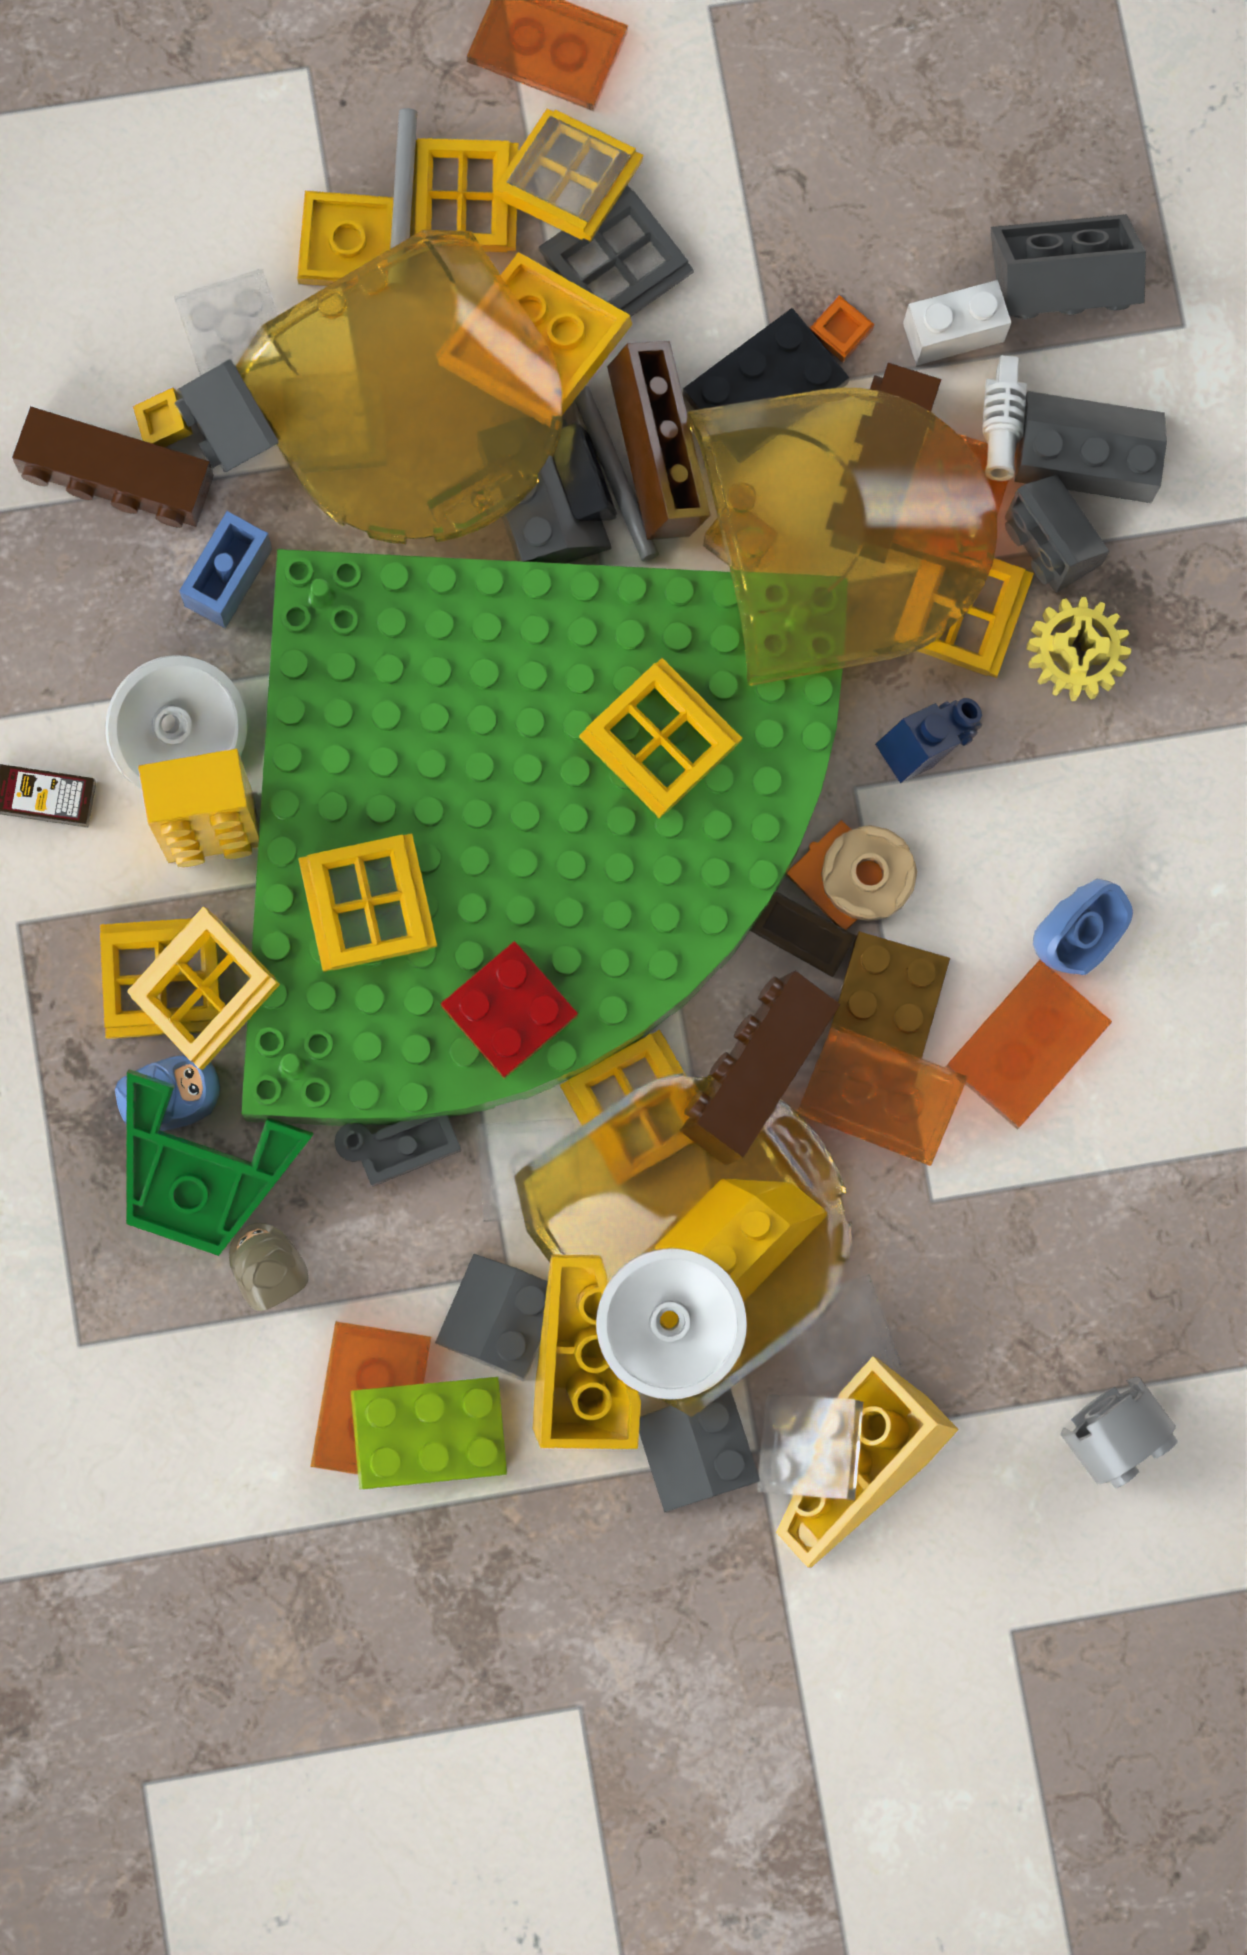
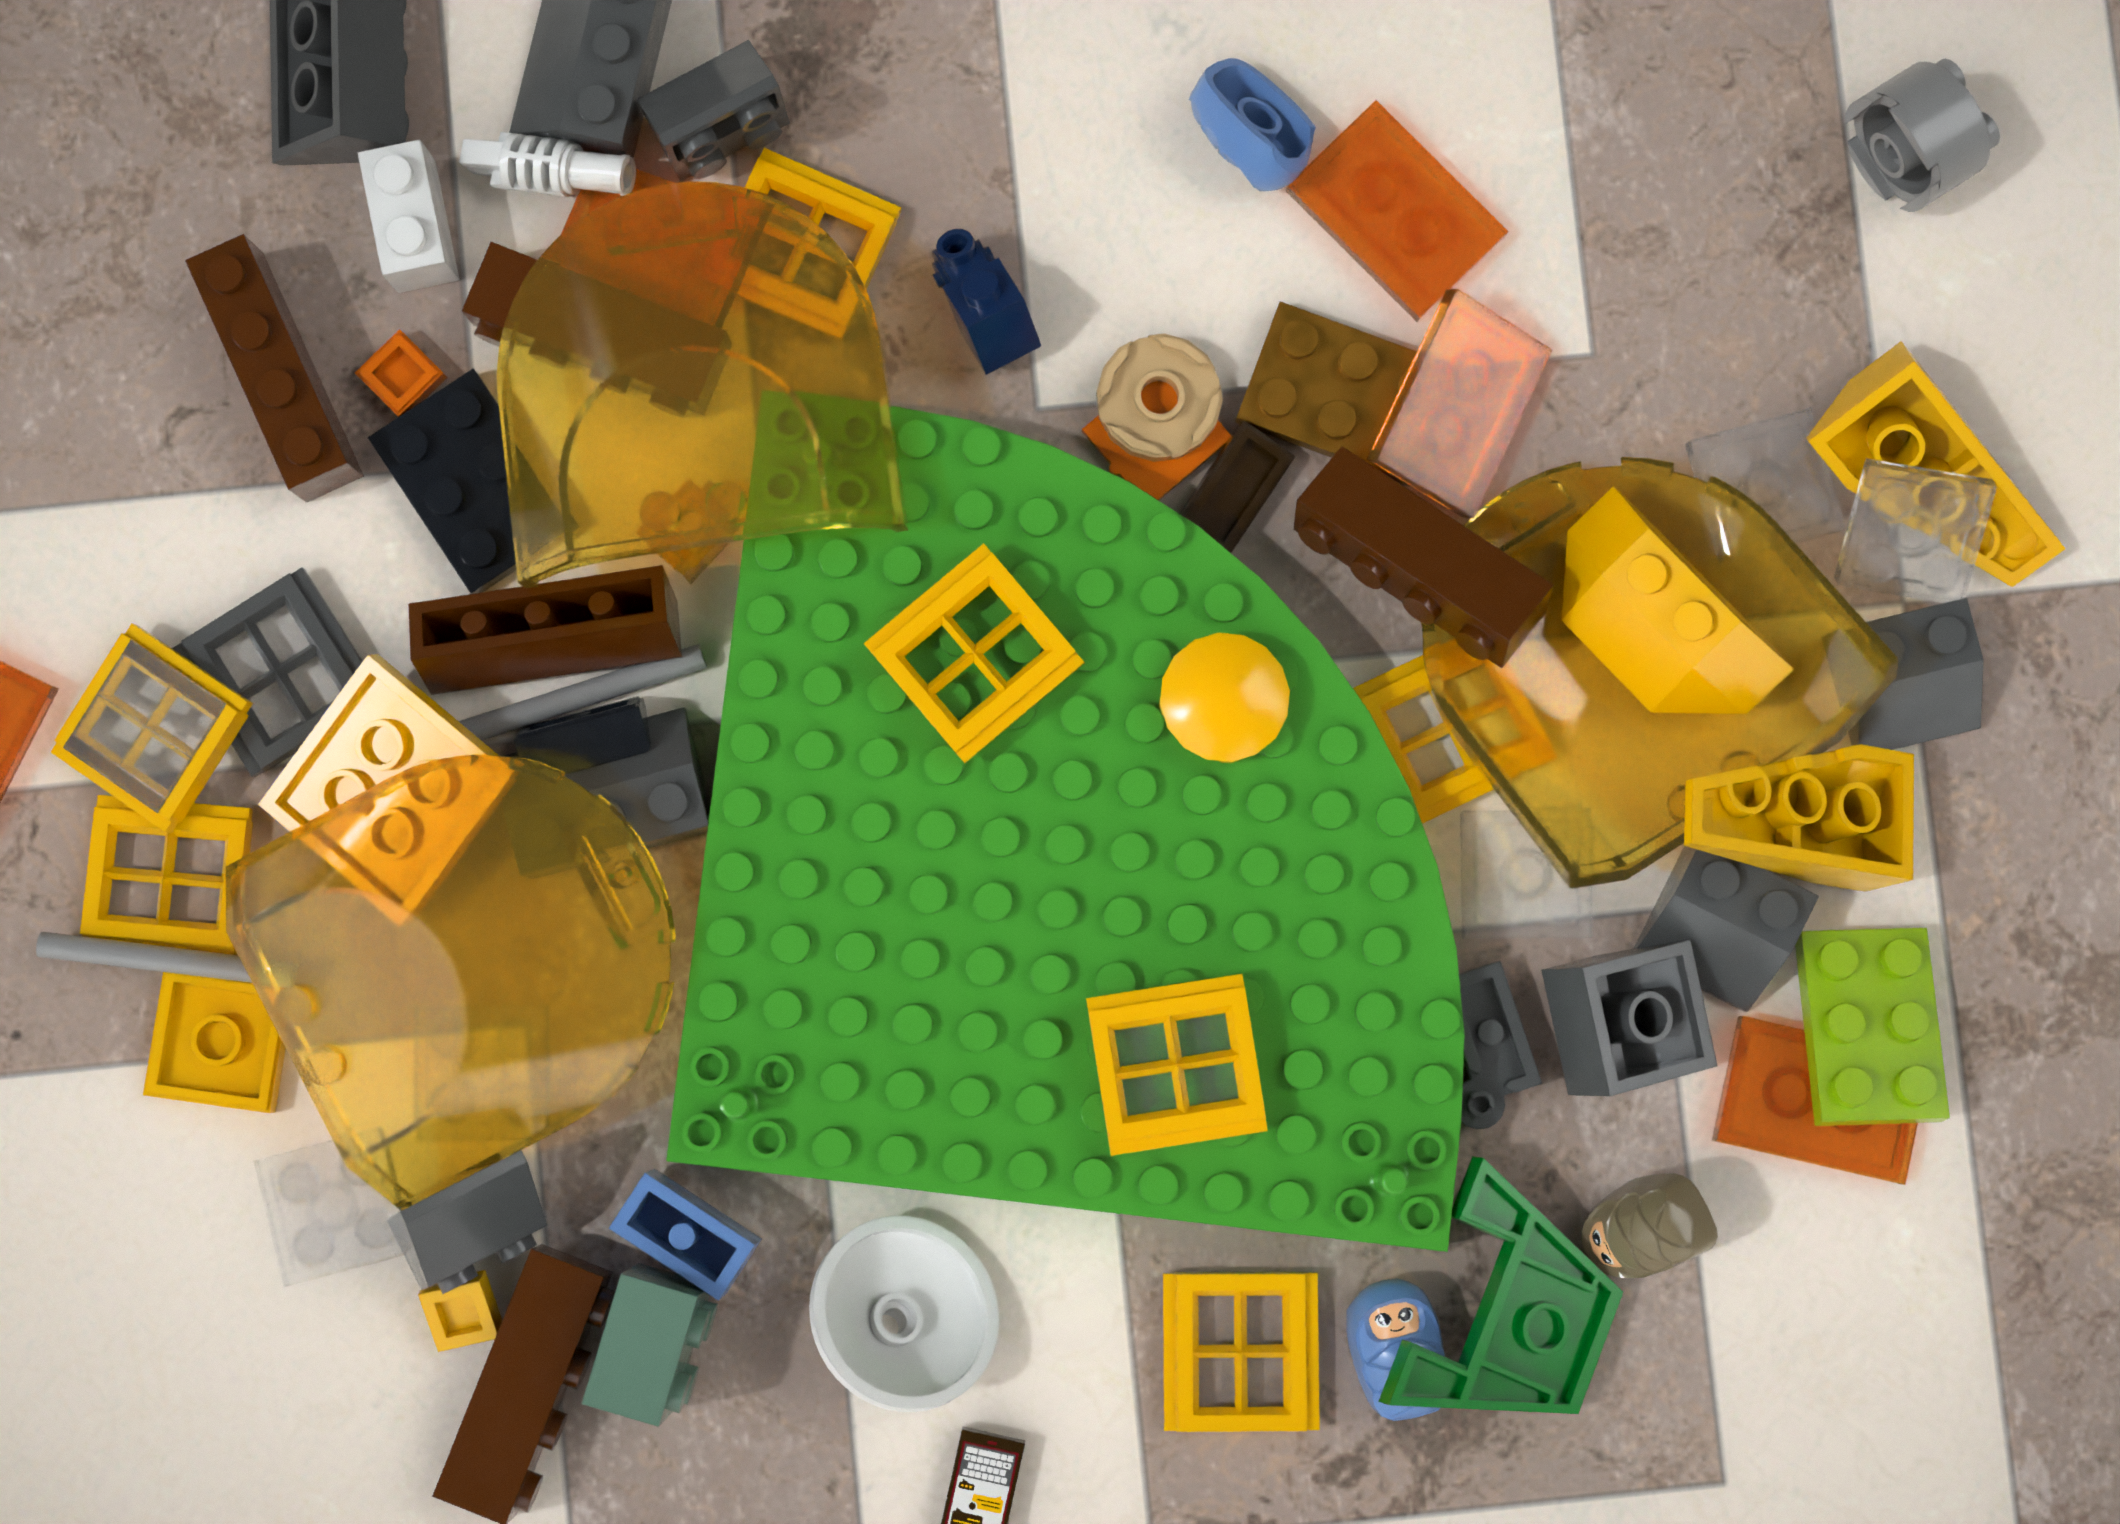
camera: 80 degrees left, 5 degrees up
yellow piece [127,906,280,1070] -> none
yellow brick [138,748,259,867] -> none
red plate [440,941,578,1079] -> none
white dish [596,1248,747,1399] -> none
light yellow gear [1026,597,1131,701] -> none
none -> reddish brown brick [185,234,364,502]
none -> sand green brick [582,1263,718,1427]
none -> yellow dish [1159,633,1290,764]
none -> dark grey slope [1541,940,1718,1096]

